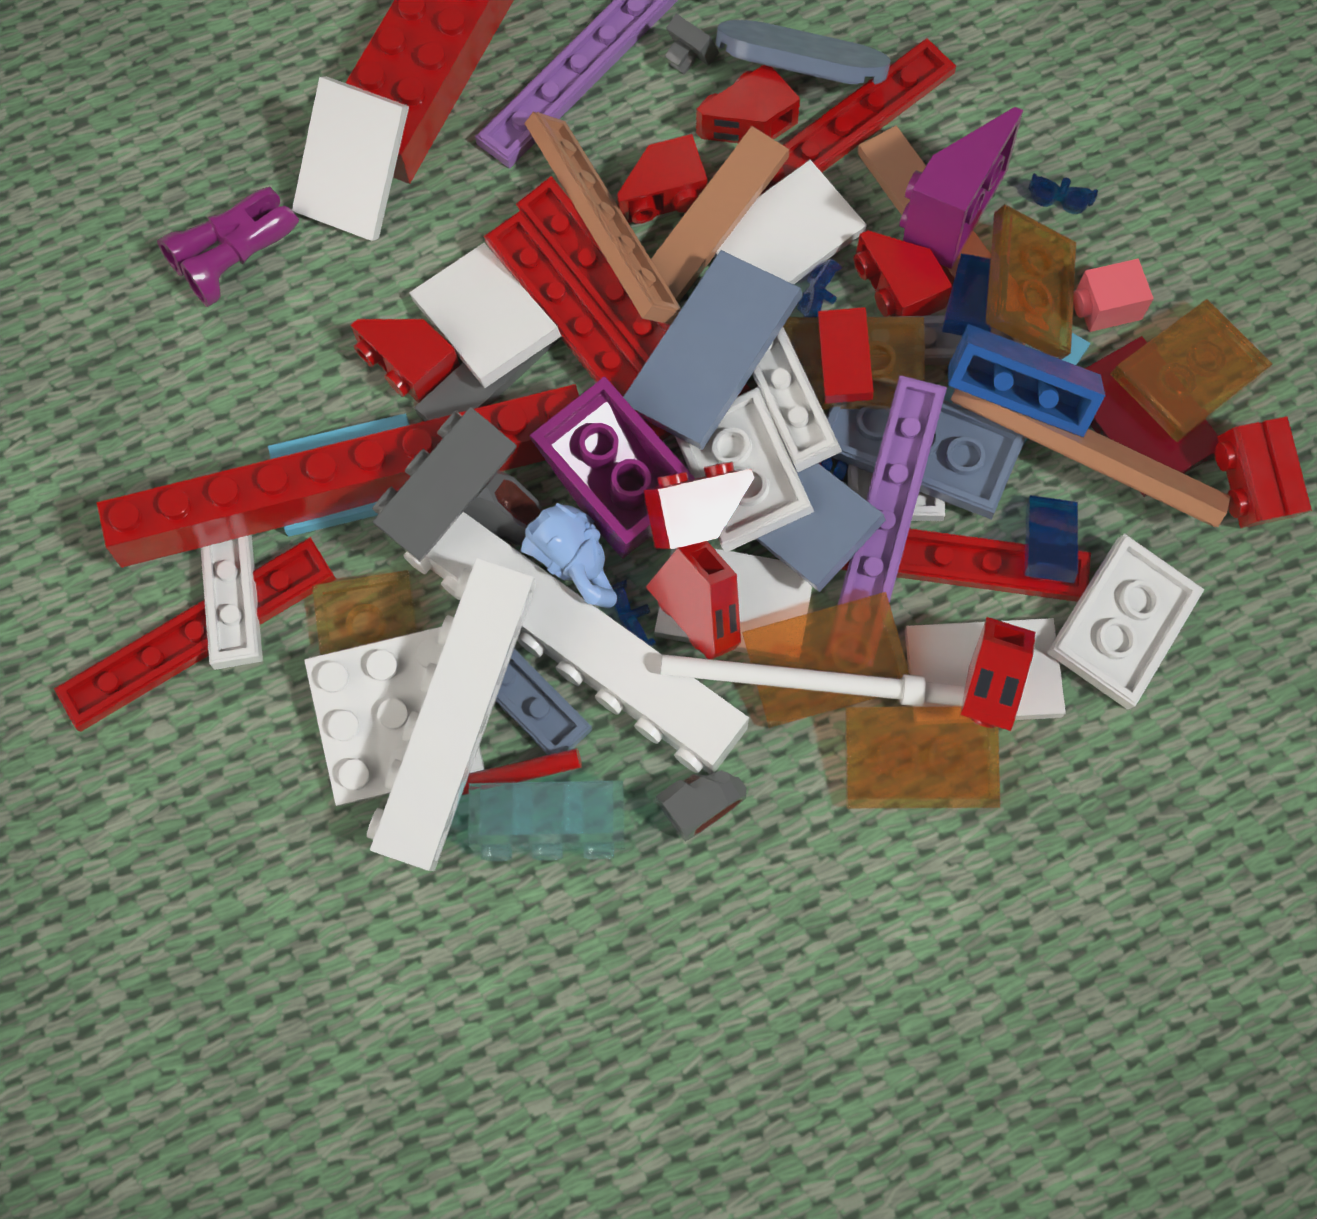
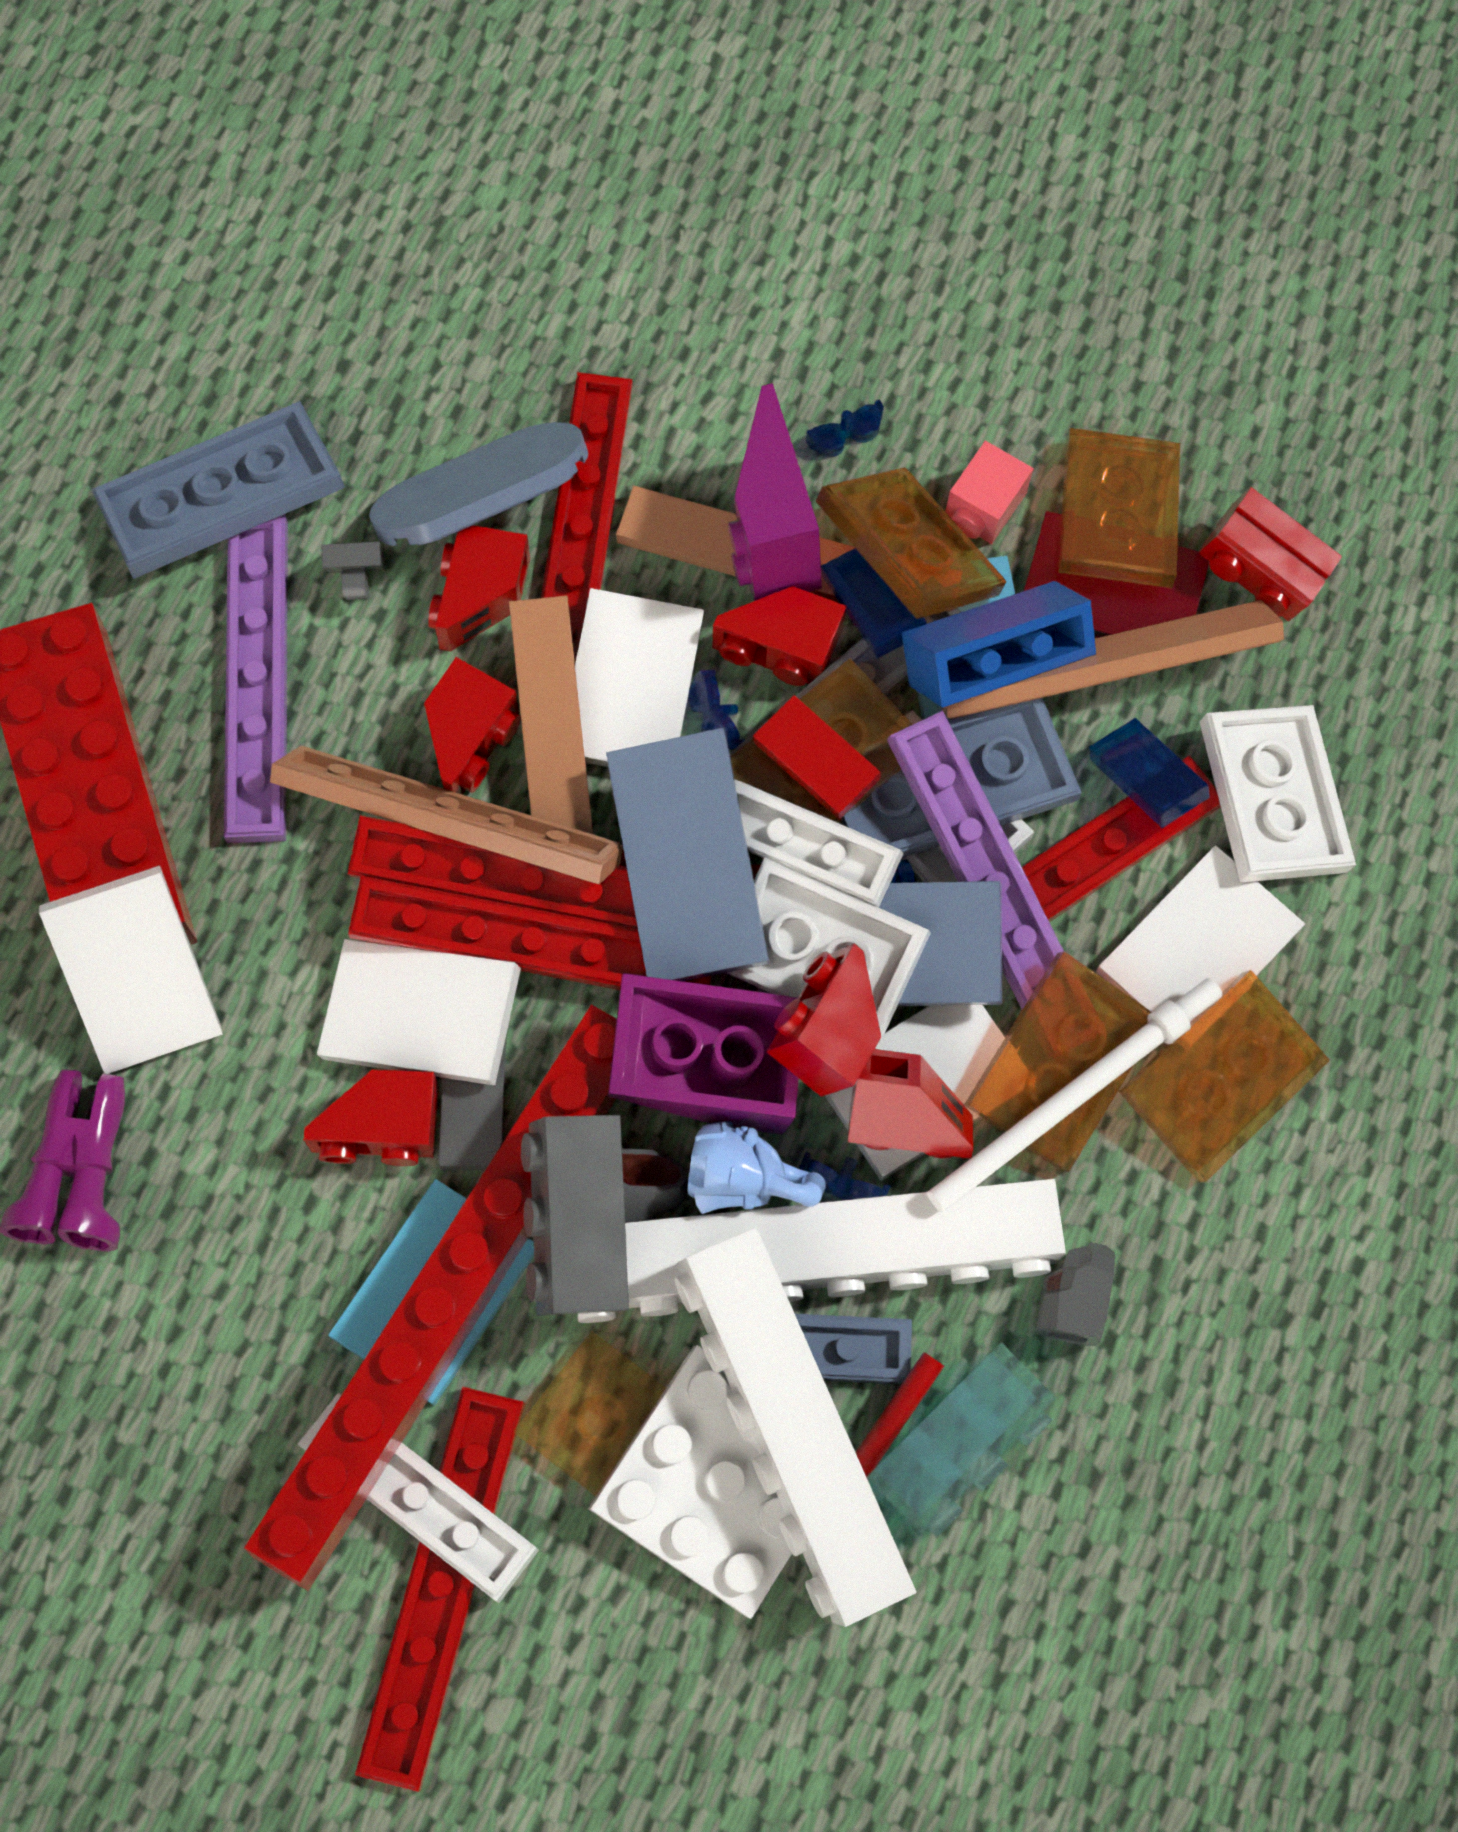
camera: 50 degrees left, 0 degrees up
red slope [960,617,1036,731] -> none

